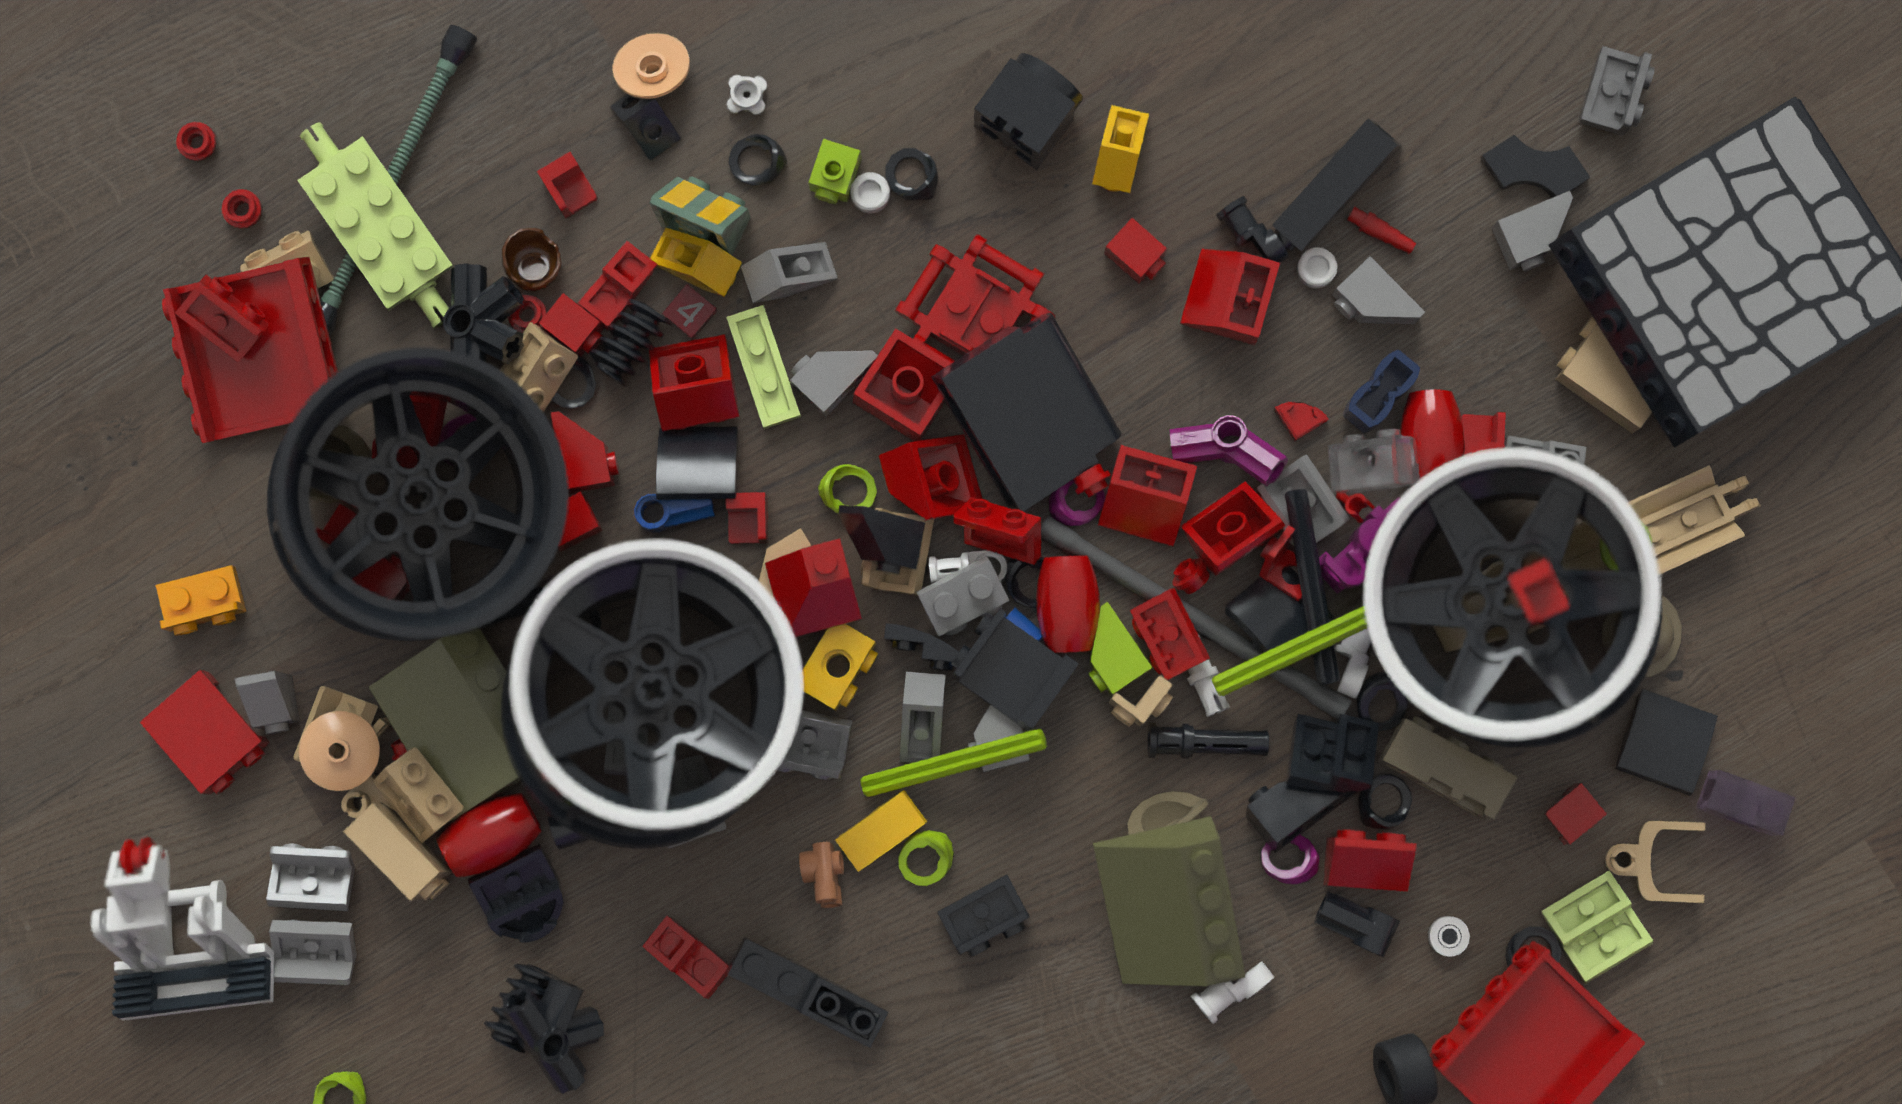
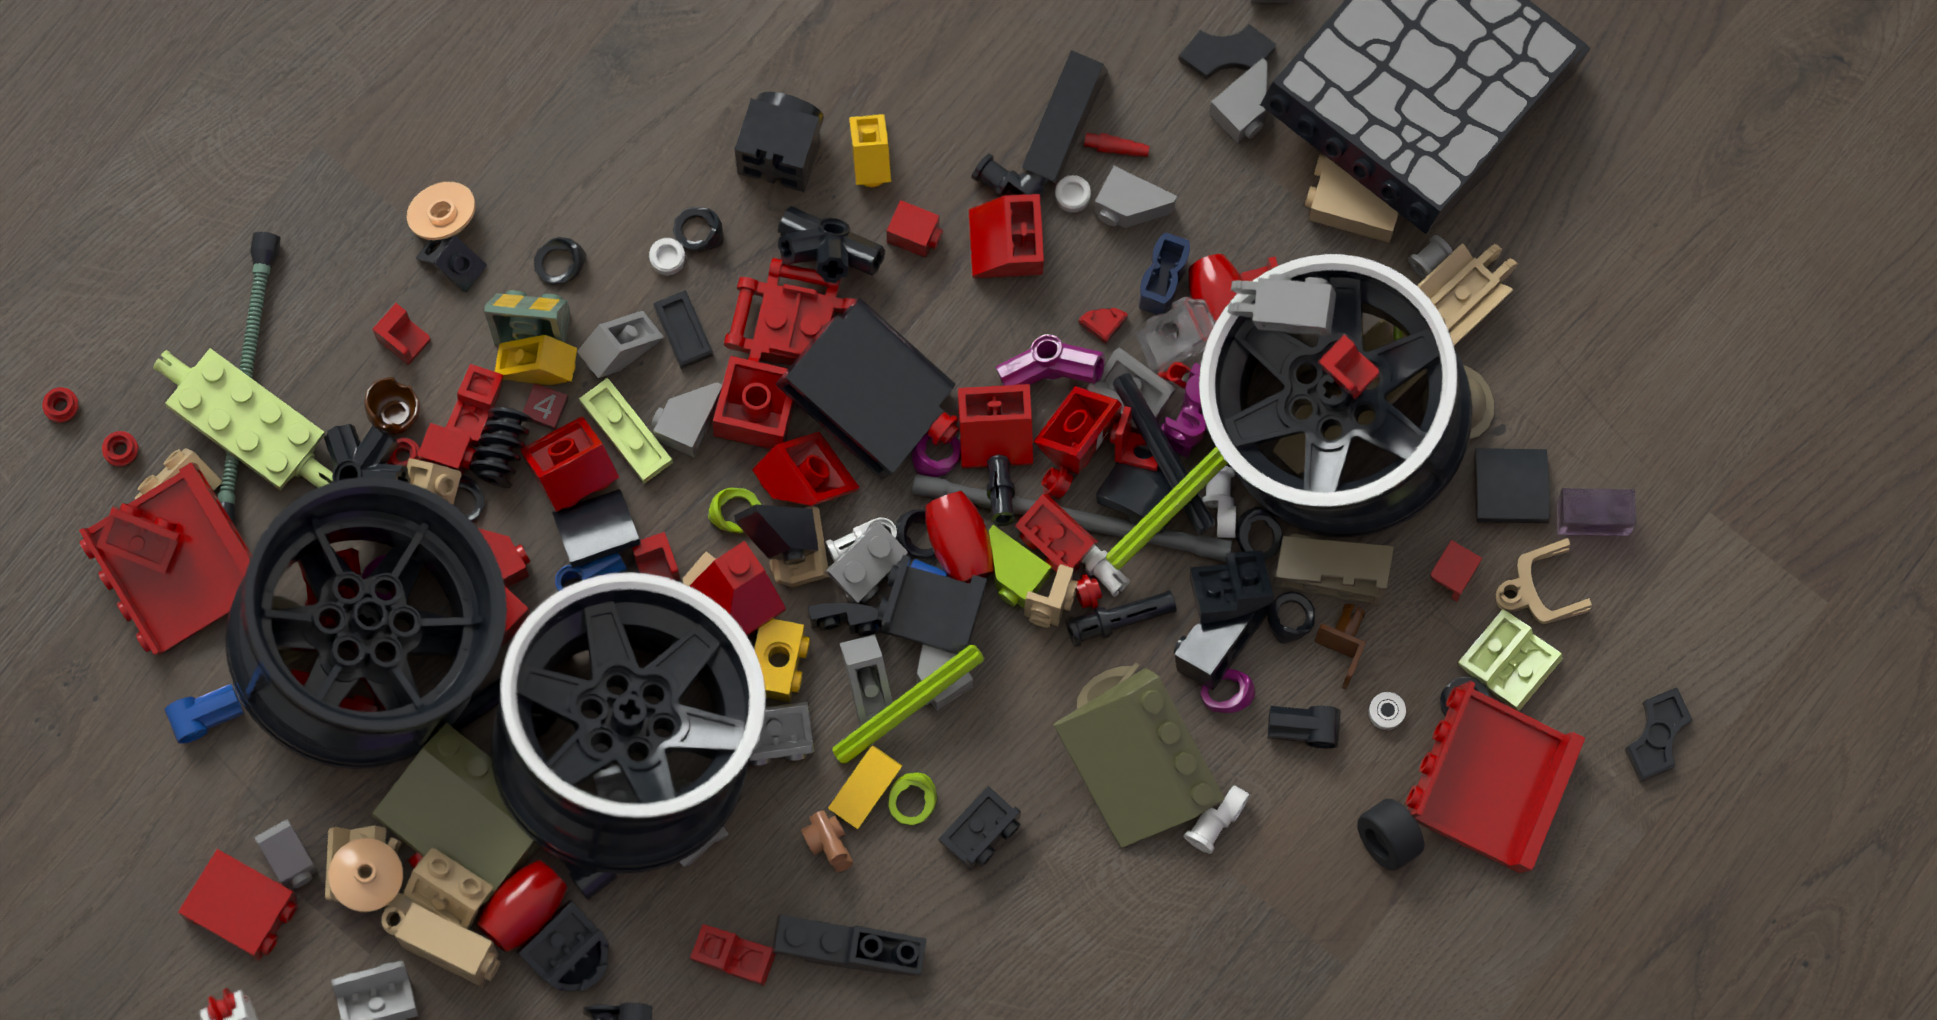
camera: 25 degrees left, 10 degrees down
light orange bracket [156,565,246,636] -> none
white plate [727,75,767,115] -> none
lime brick [808,139,862,204] -> none
red bracket [954,497,1041,565] -> none
red slope [1323,830,1416,892] -> none
none -> blue piece [165,684,244,744]
none -> black tile [653,290,714,369]
none -> black piece [778,206,886,283]
none -> black pin [986,455,1015,526]
none -> red plate [1076,574,1102,609]
none -> light grey hinge [1228,274,1336,337]
none -> reddish brown bracket [1314,603,1366,690]
none -> light grey bush [1408,235,1453,279]
none -> black tile [1625,687,1692,782]

